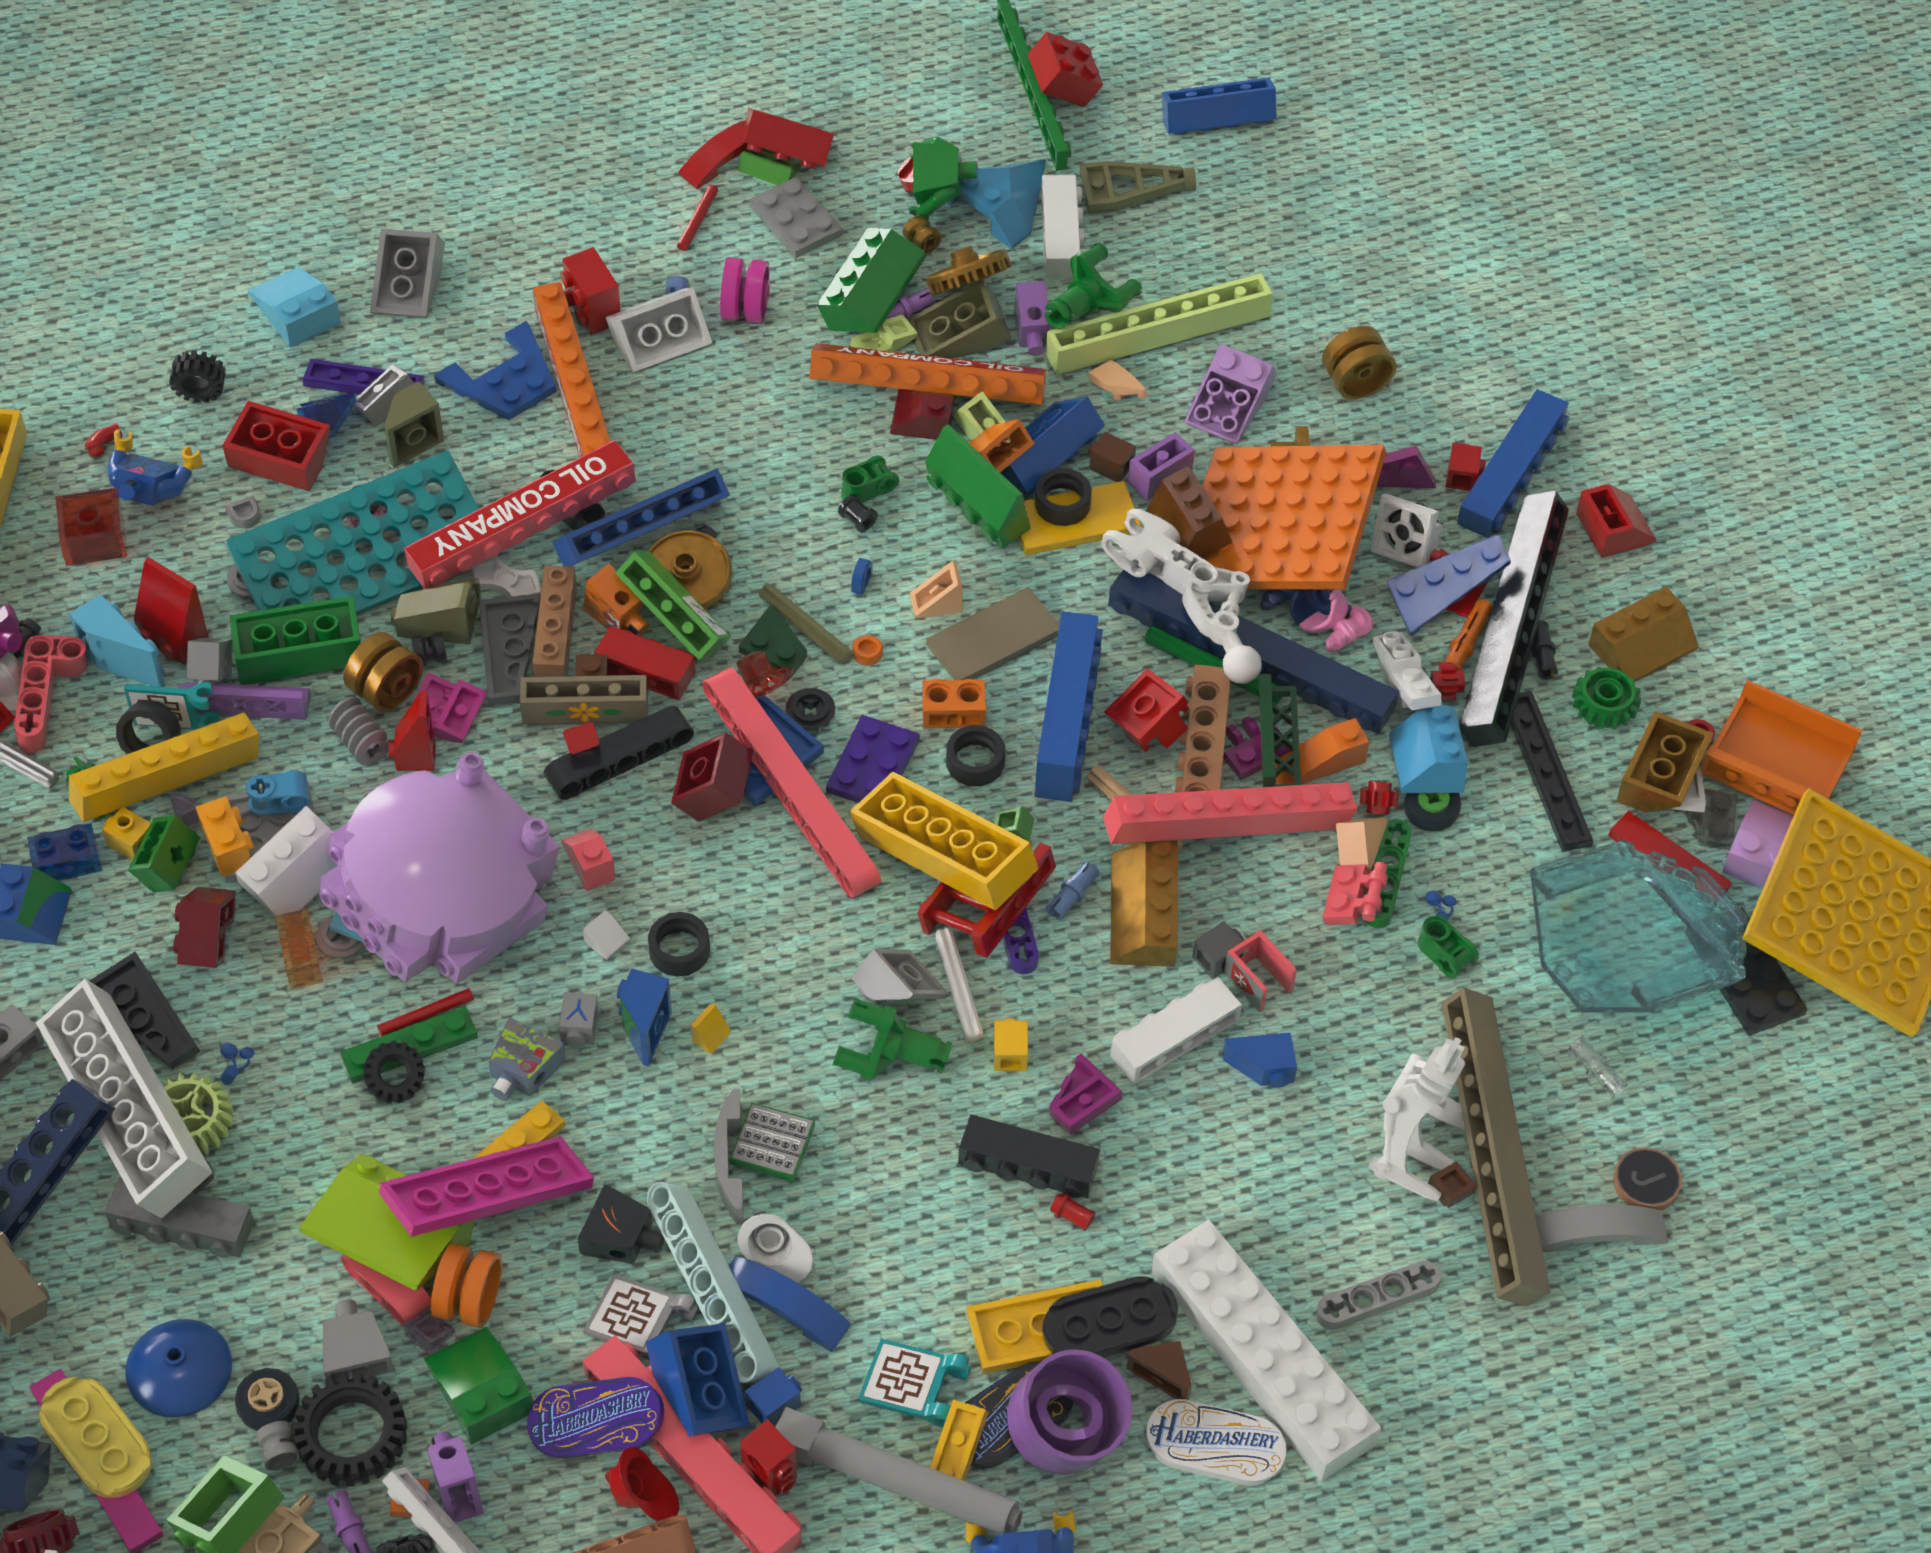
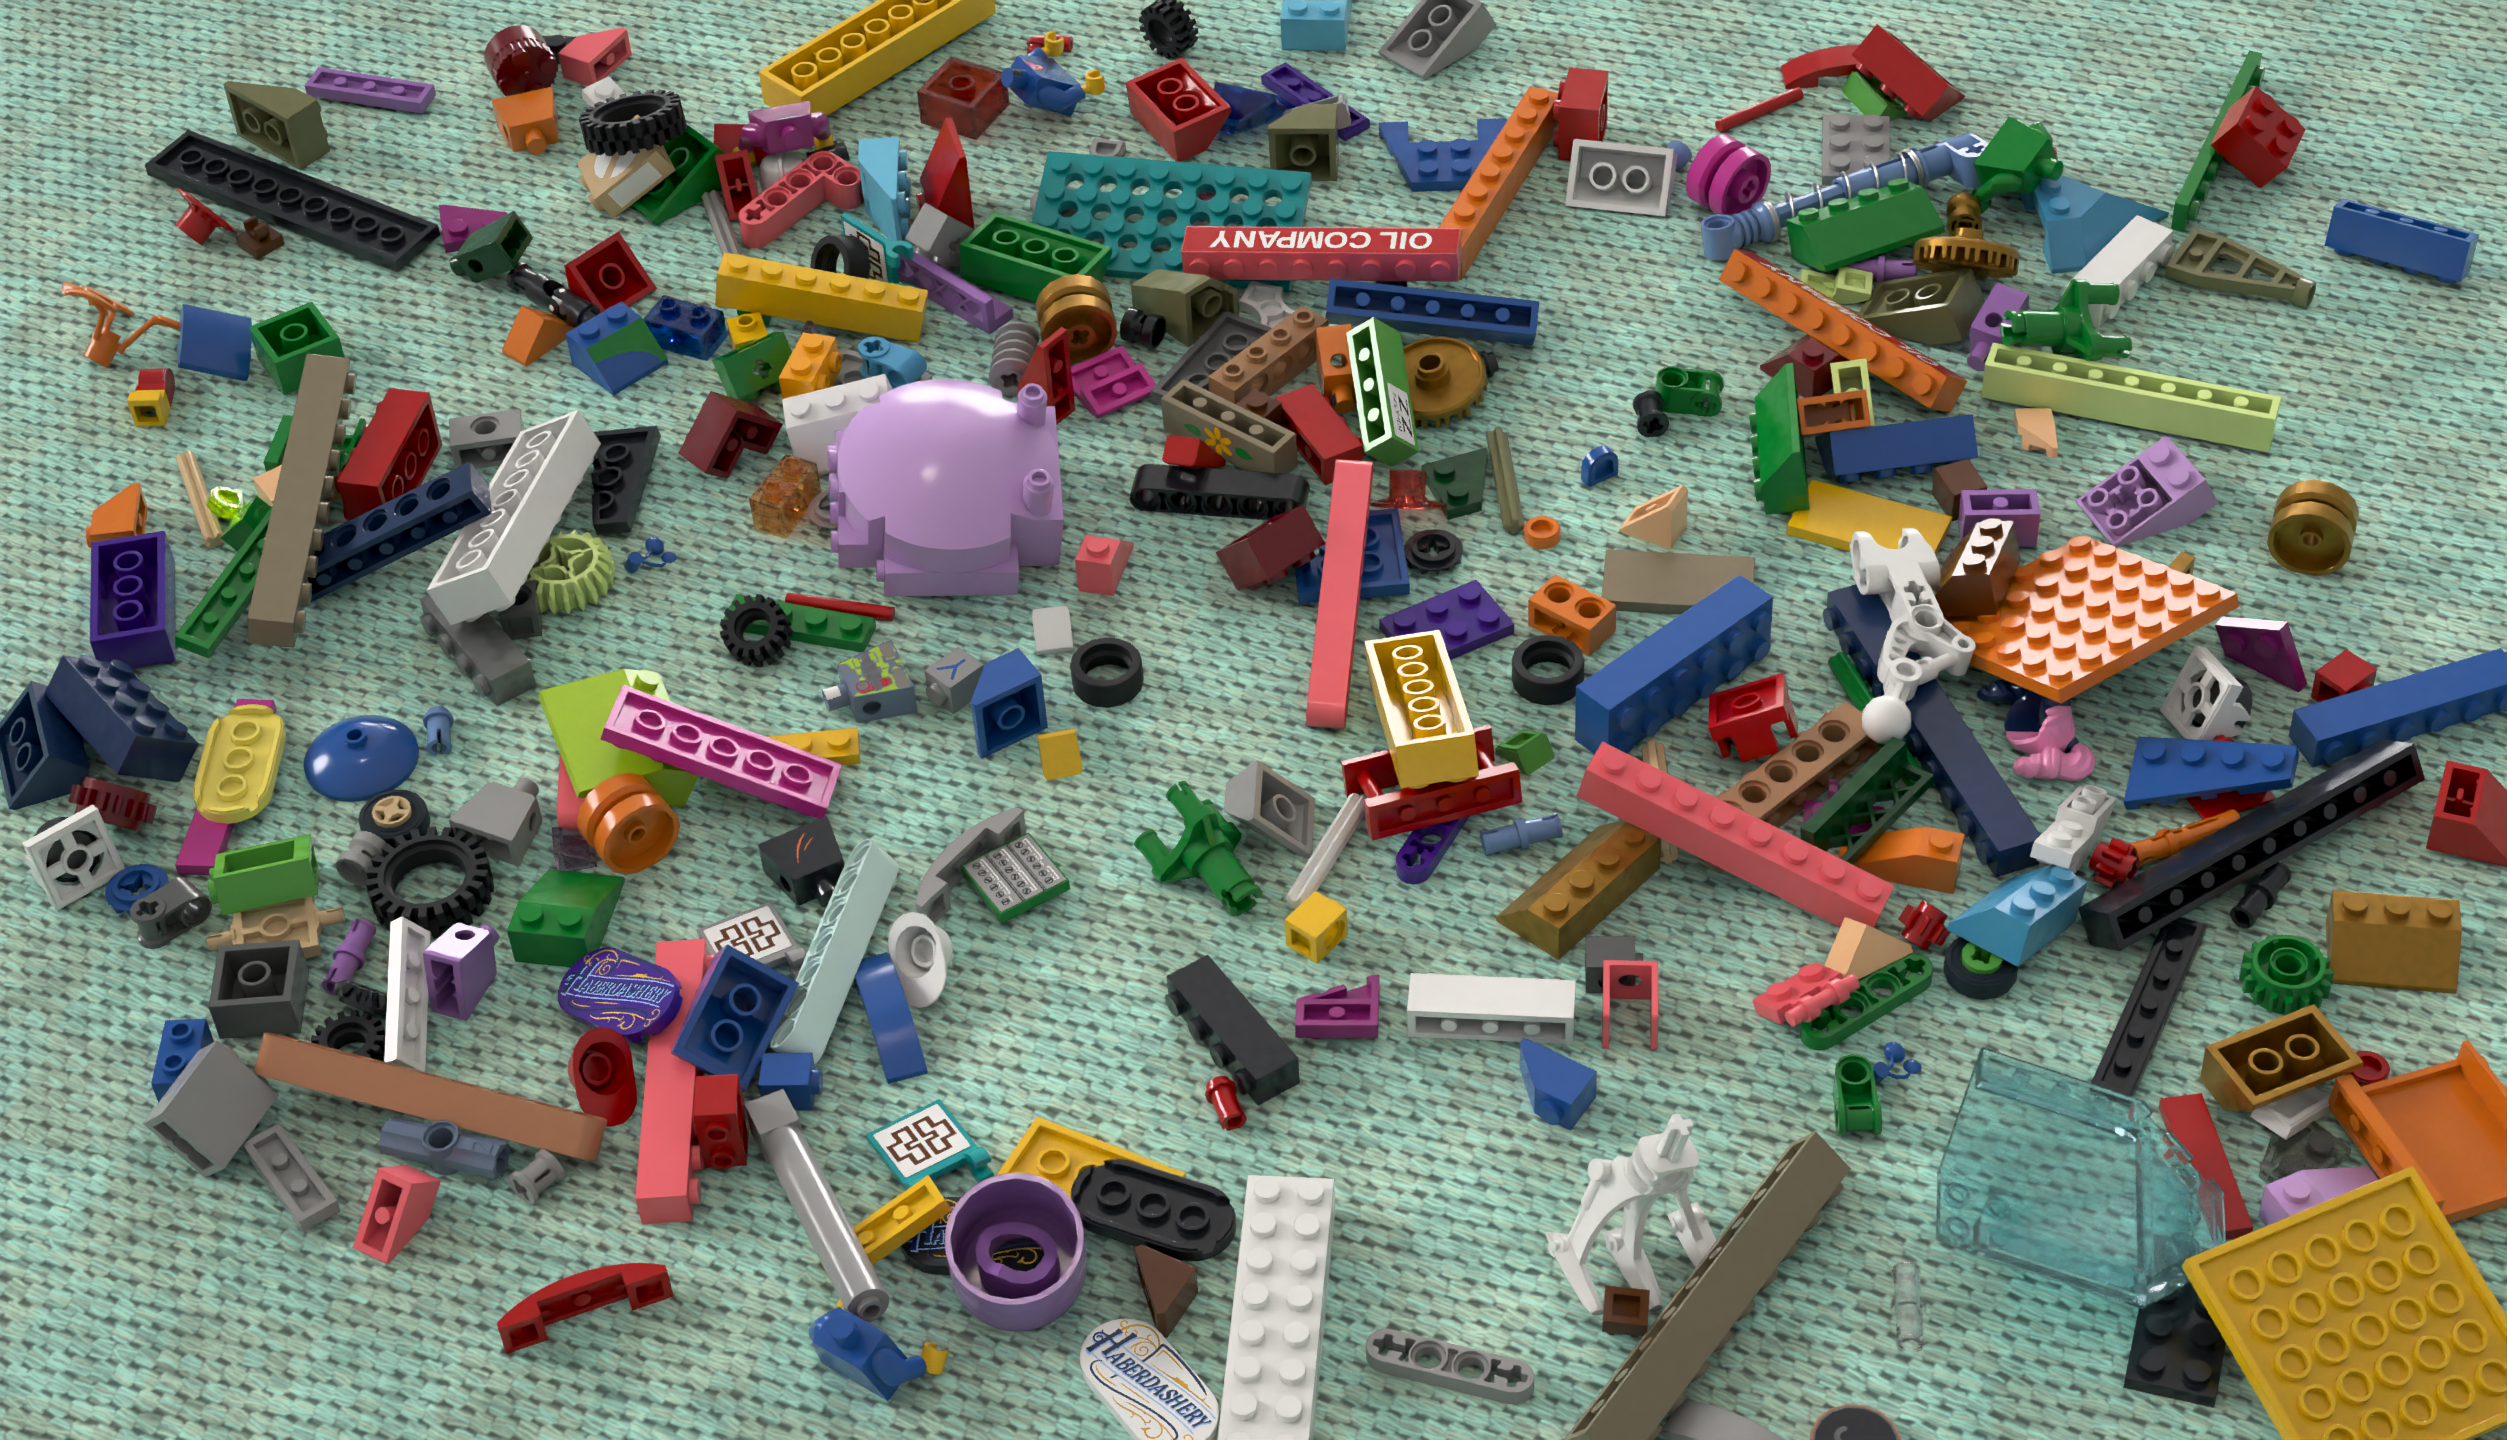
camera: 45 degrees right, 10 degrees down
black tyre [1035,468,1092,526] -> none
none -> medium blue pin [423,706,454,756]
none -> medium blue piece [1701,132,1988,261]

